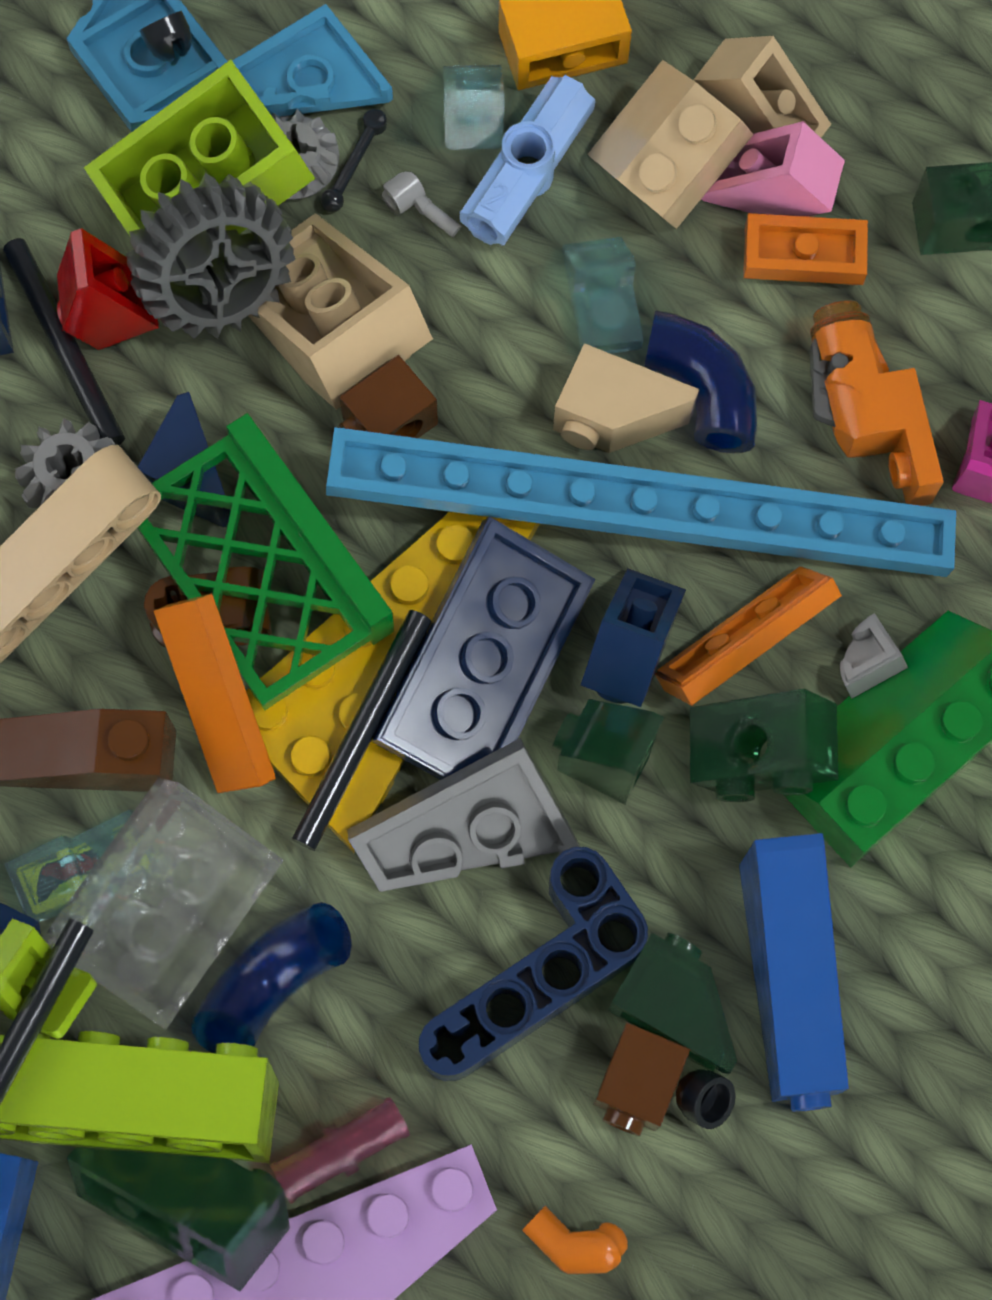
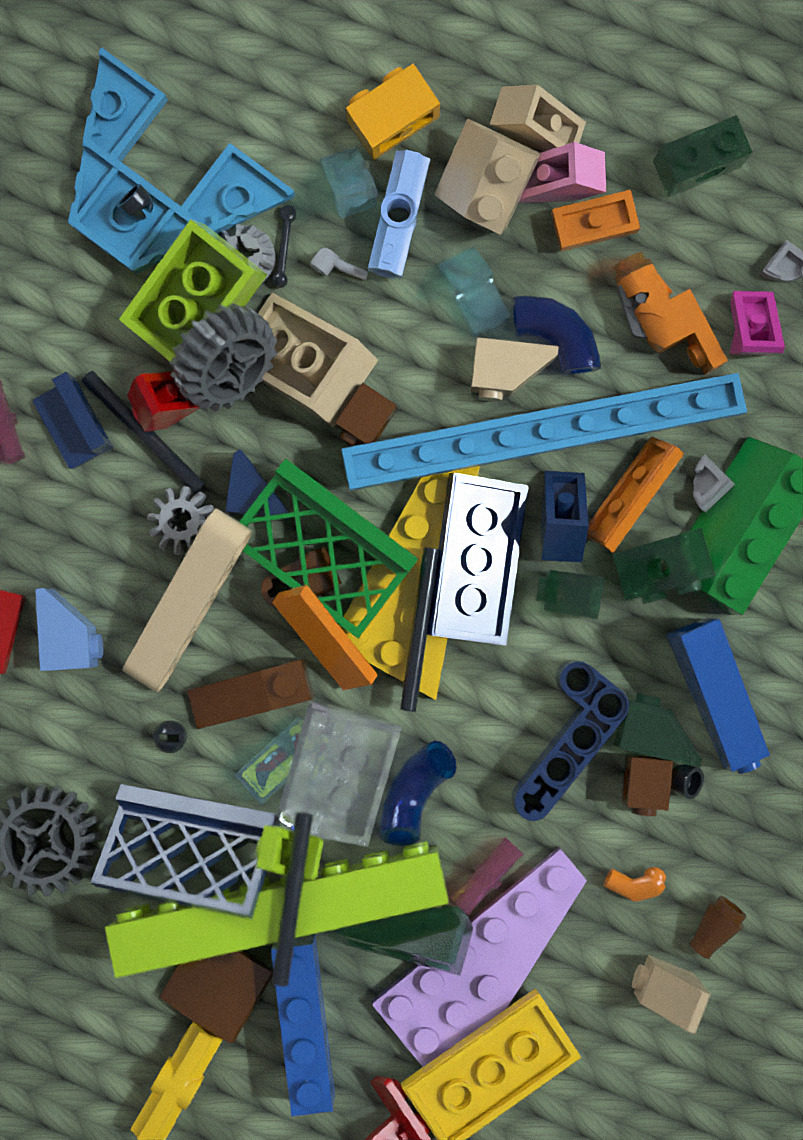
camera: 10 degrees left, 15 degrees up
wing [347,738,580,892] -> none

